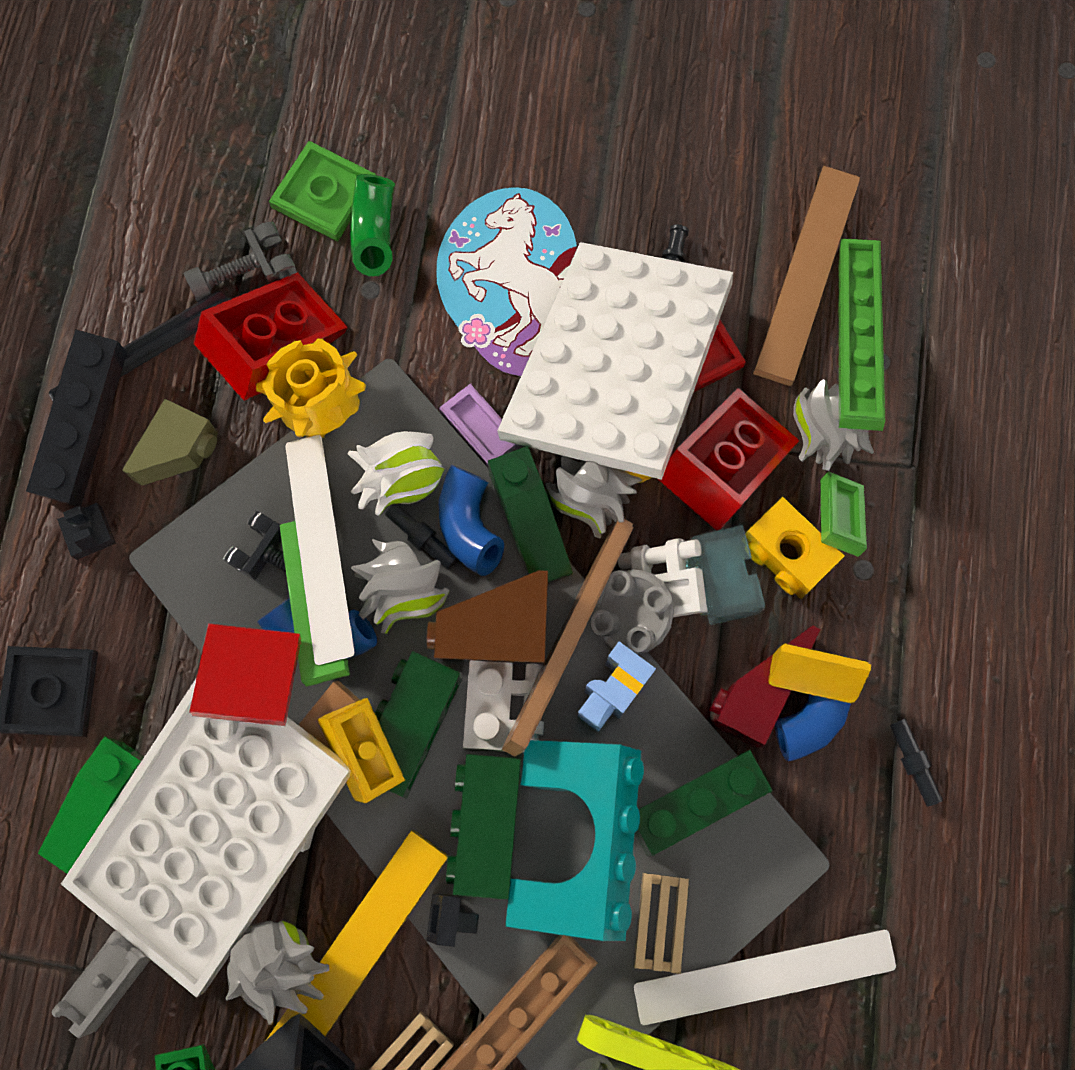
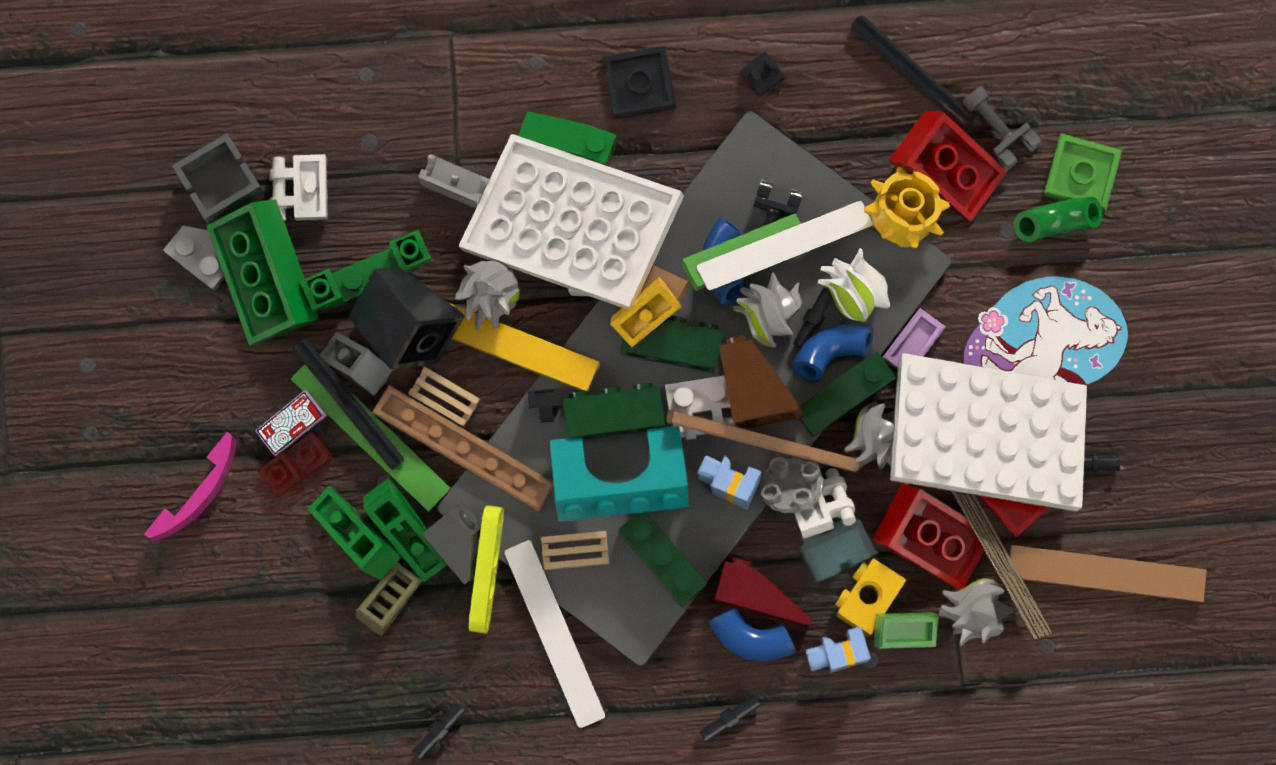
camera: 80 degrees right, 5 degrees up
black brick [26,329,127,507] -> none
olive slope [123,399,218,486] -> none
red tile [189,624,301,726] -> none
yellow slope [769,644,871,703] -> none
bright green tile [839,239,885,431] -> none
none -> light blue hips [806,627,870,673]
none -> dark tan sticker [952,491,1051,639]

